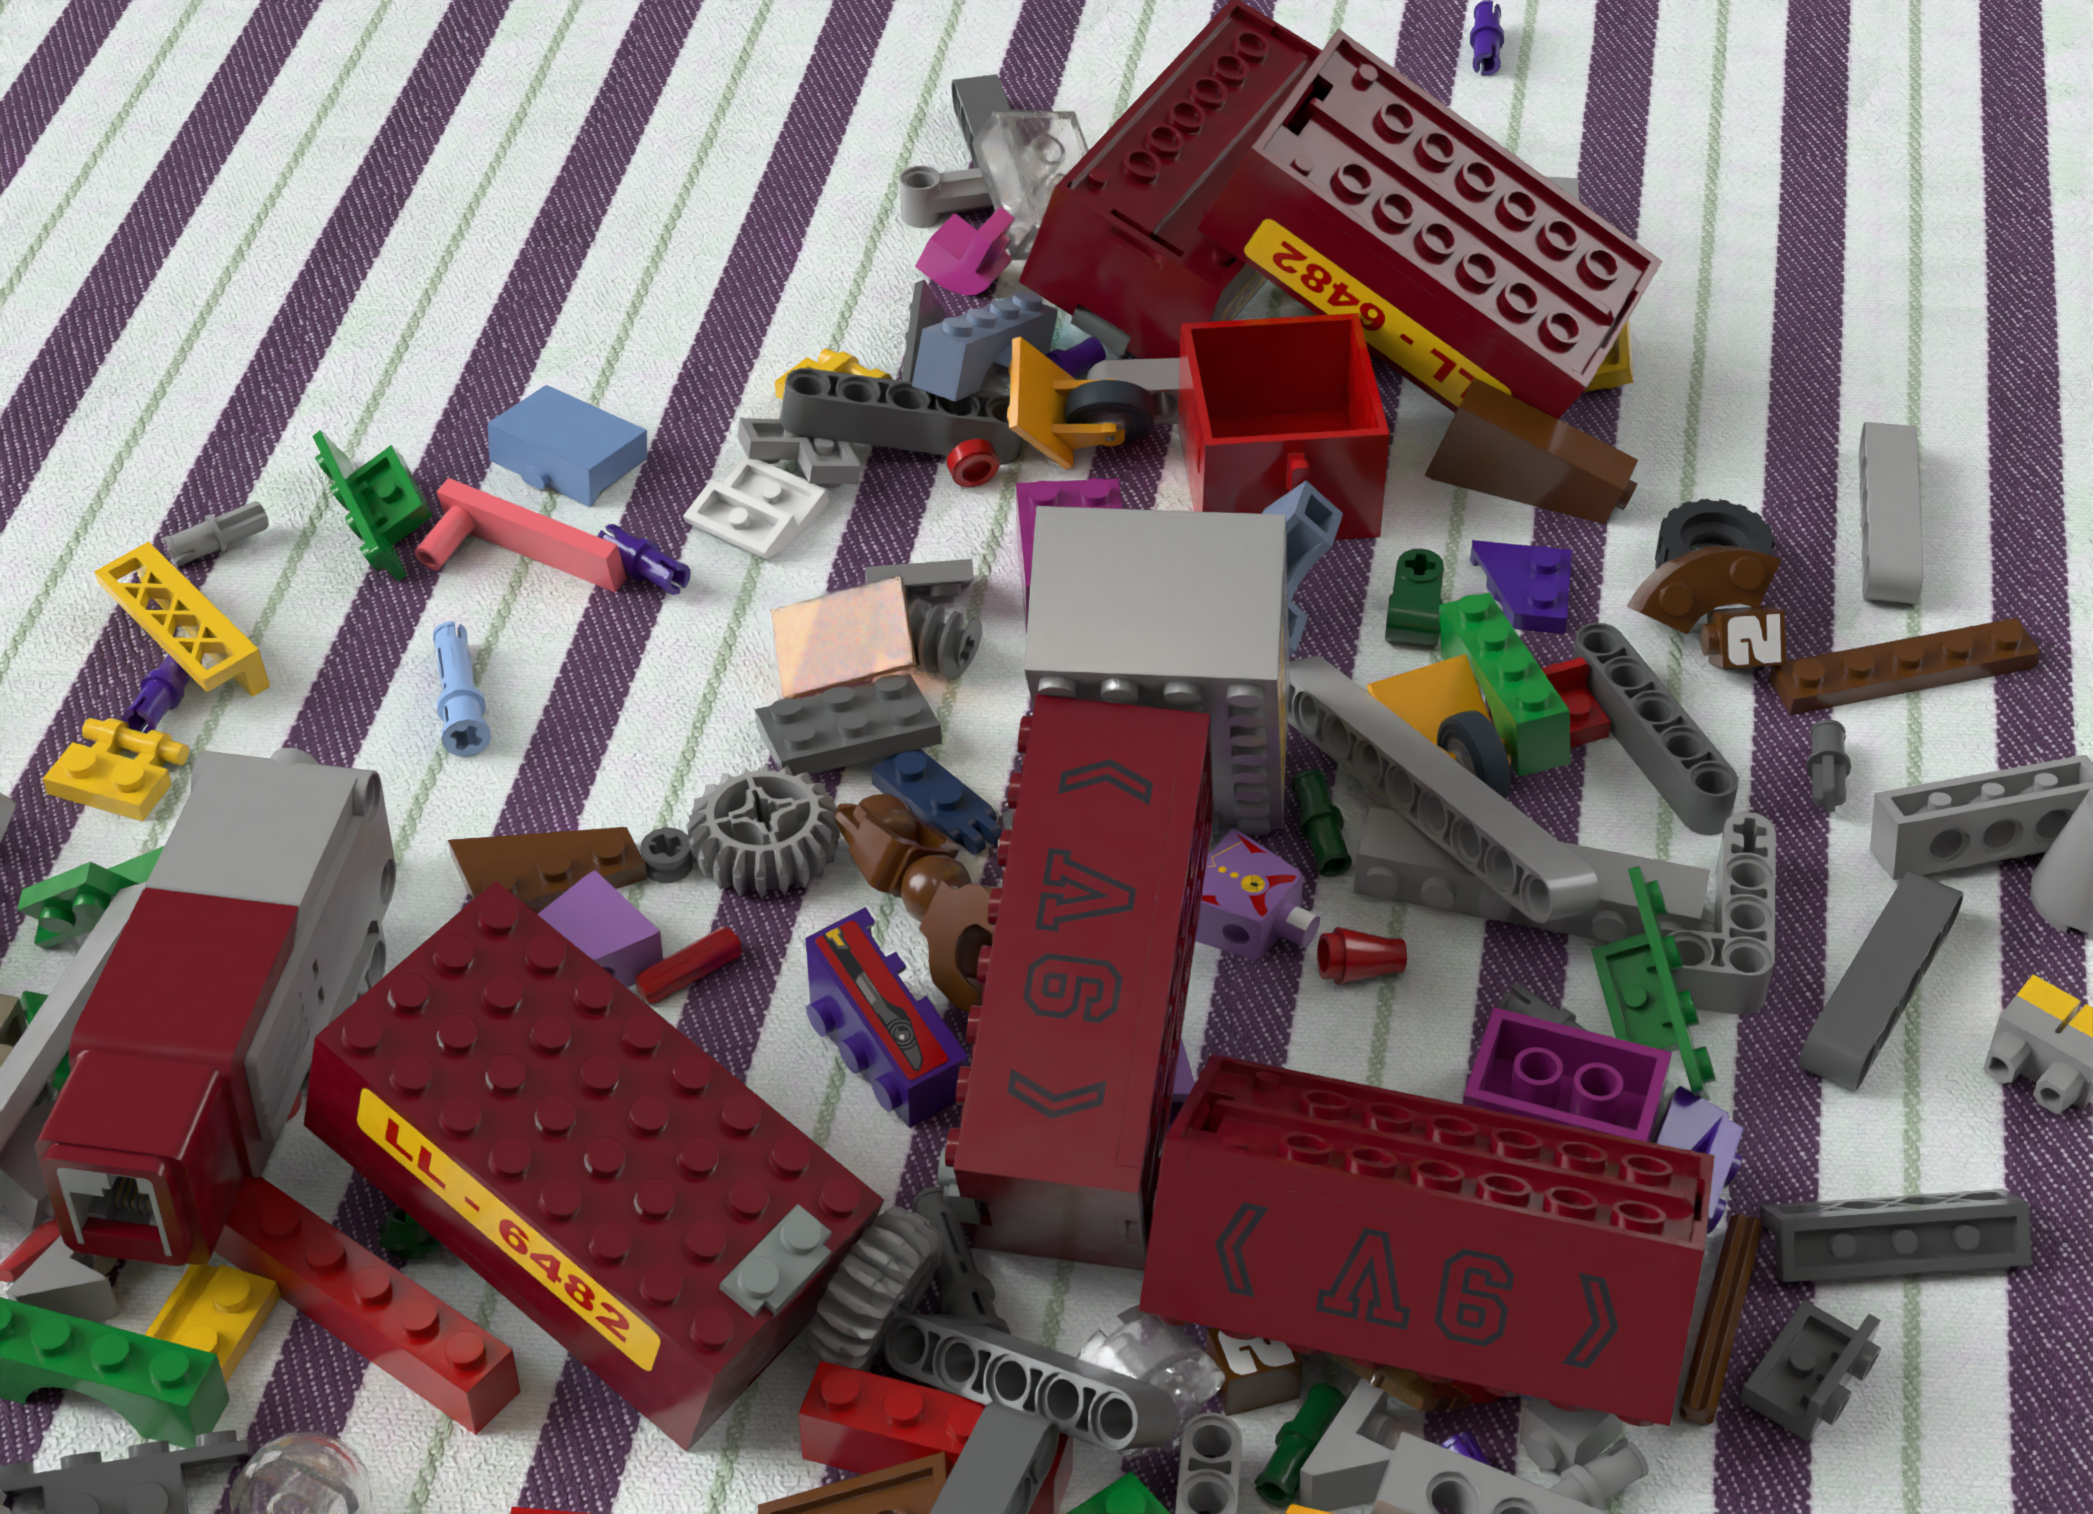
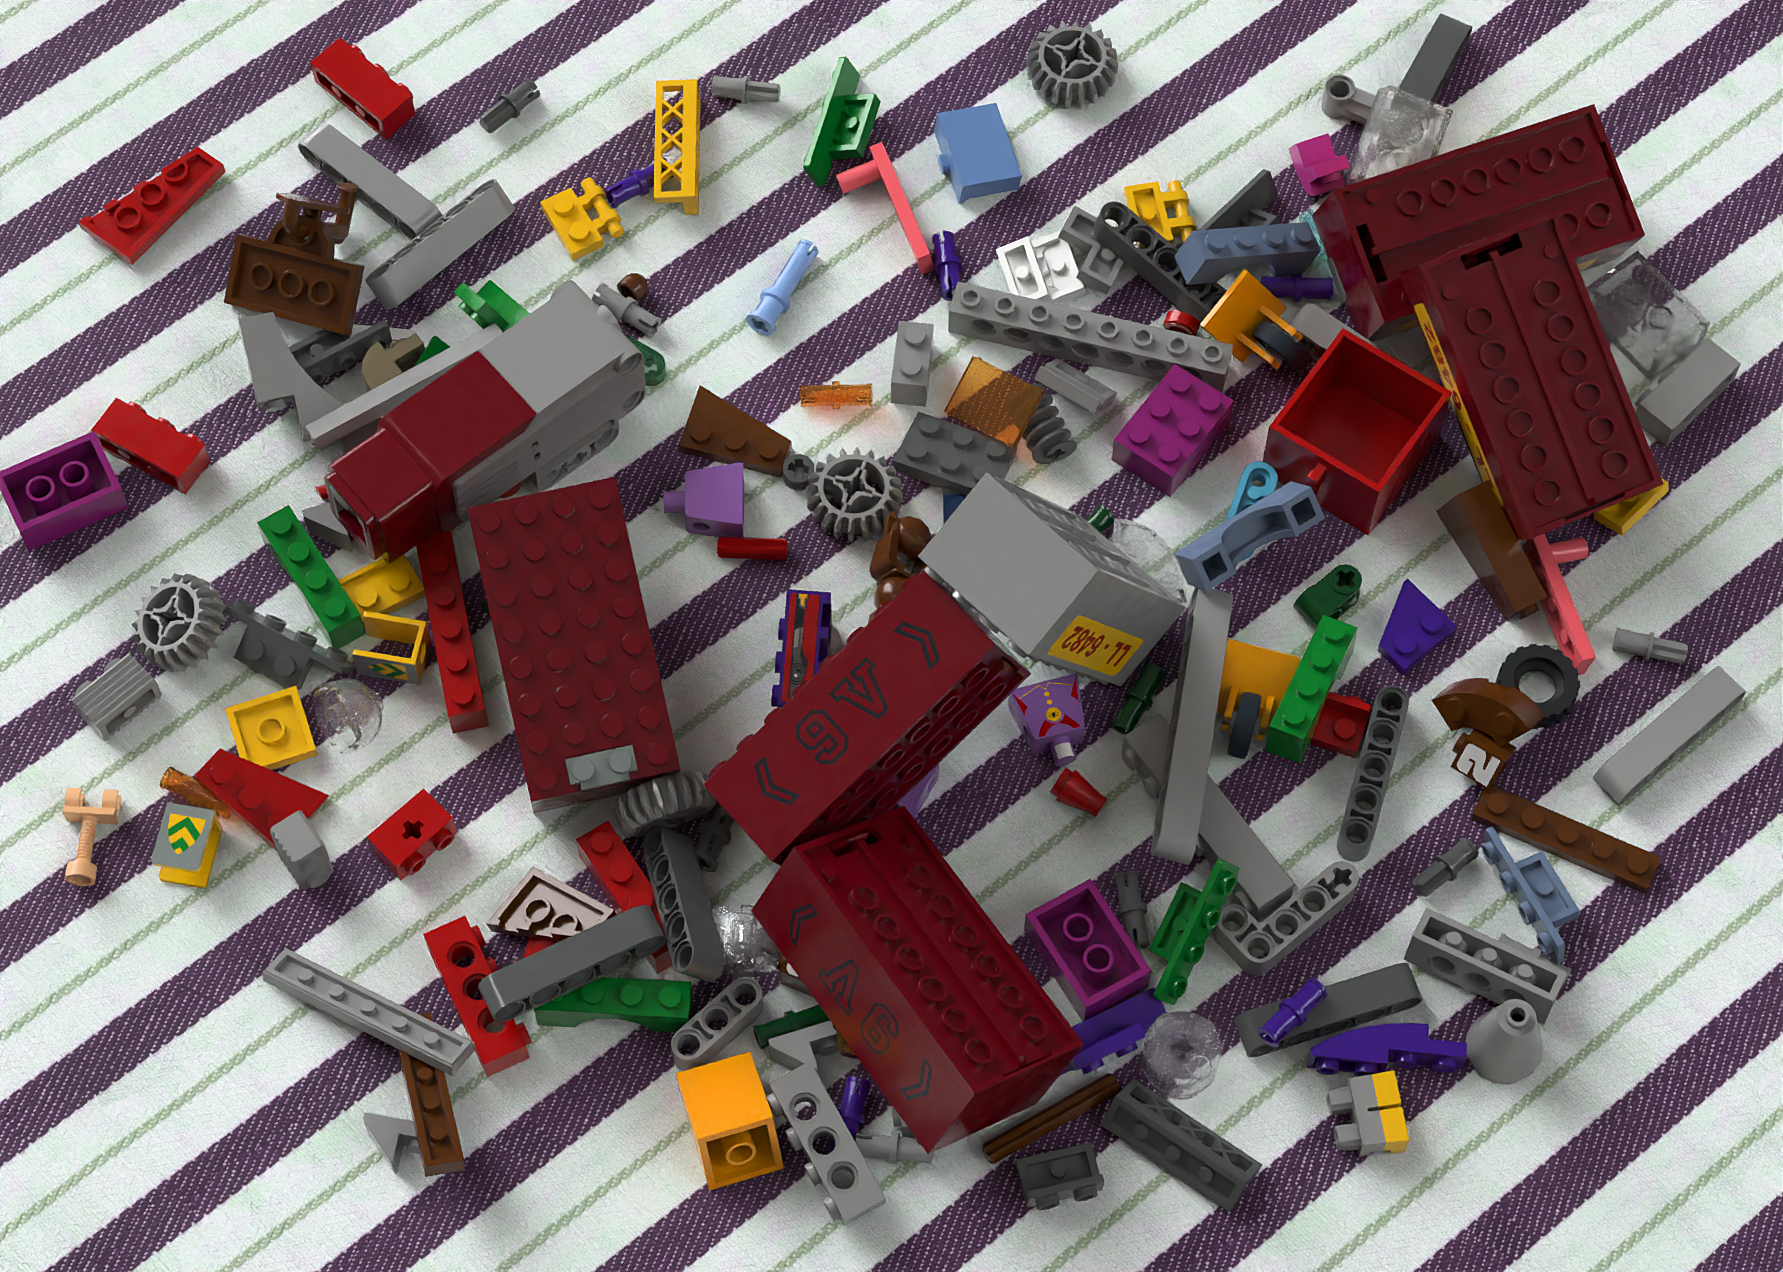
camera: 40 degrees right, 20 degrees up
none -> yellow piece [352,611,431,685]
none -> clear orange pin [800,381,873,409]
none -> light grey brick [891,321,934,407]
none -> light grey brick [948,282,1233,393]
none -> light grey gear [1026,20,1118,109]
none -> clear brick [1141,1011,1222,1100]
none -> dark purple pin [1258,978,1328,1047]
none -> dark purple slope [1307,1023,1467,1077]
none -> sand blue bracket [1481,827,1580,964]
none -> coral piece [1522,533,1596,675]
none -> light grey axle [1612,627,1688,664]

